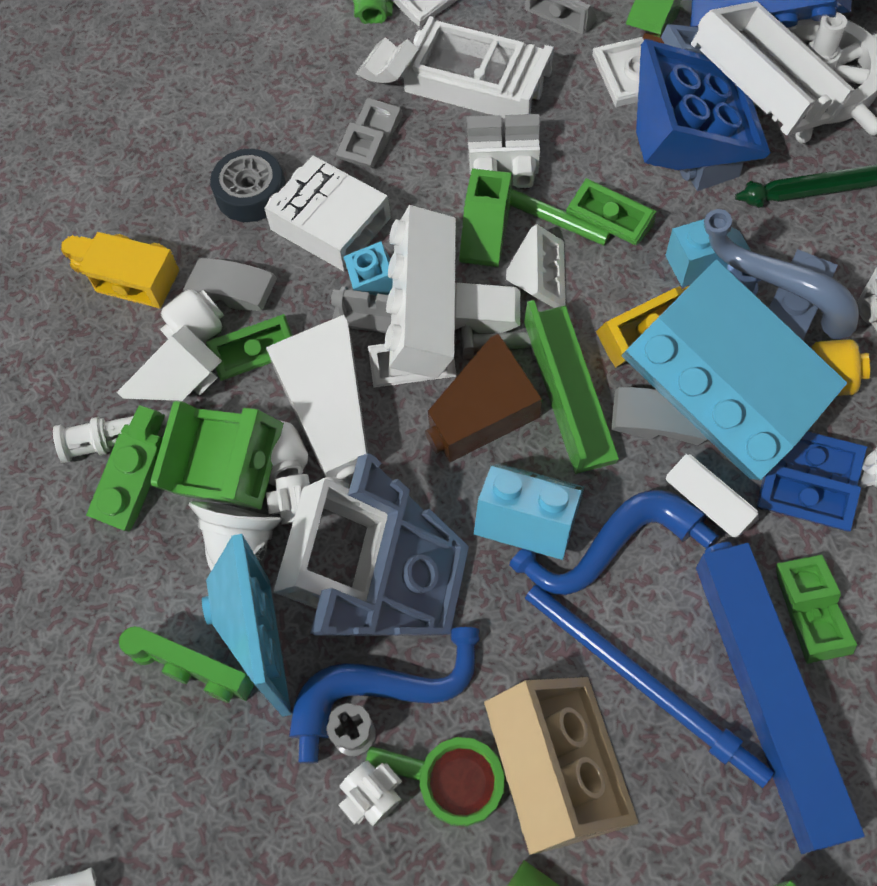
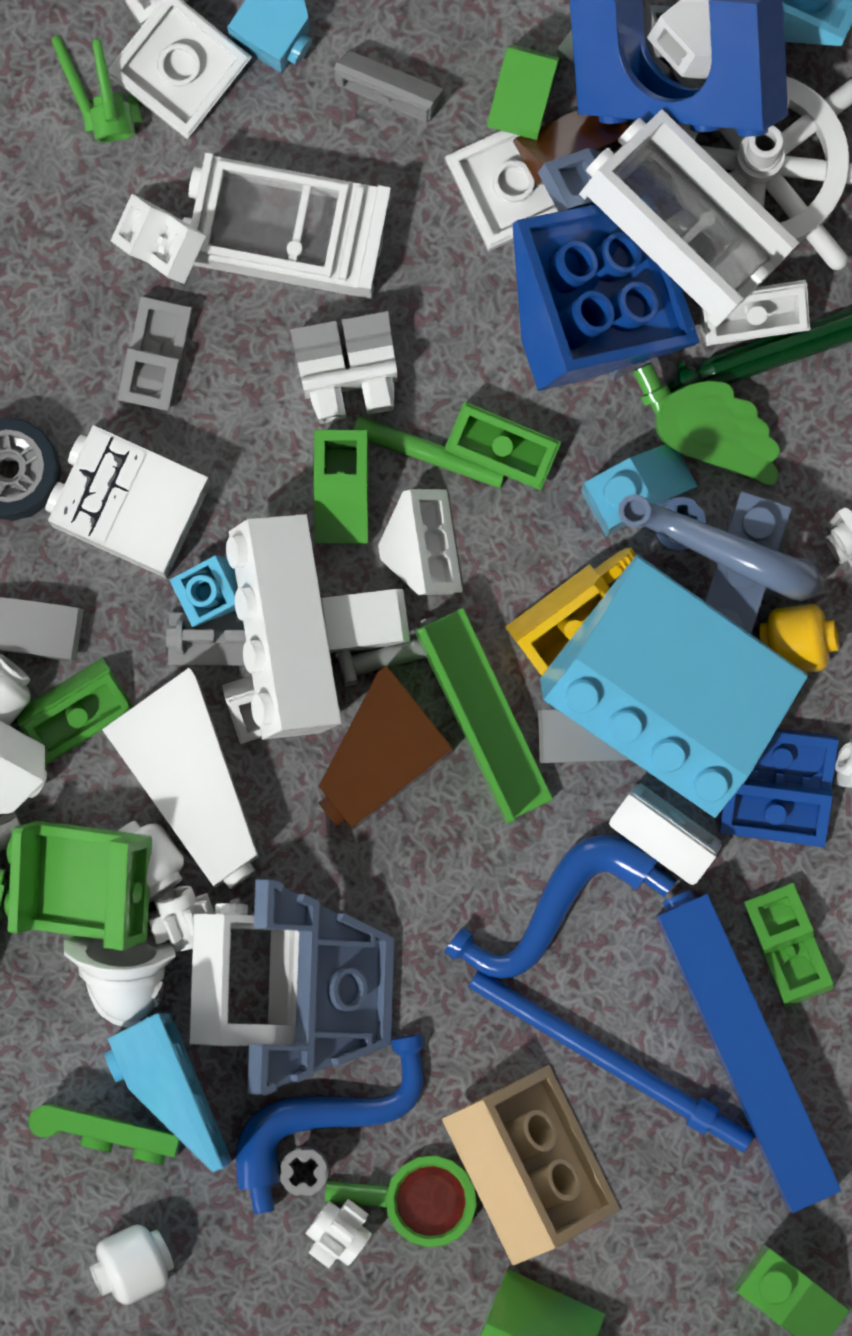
camera: 15 degrees left, 20 degrees up
medium azure slope [474,463,584,560] -> none
none -> white head [90,1224,174,1305]
none -> bright green animal [633,362,780,486]
none -> white slope [701,280,810,346]

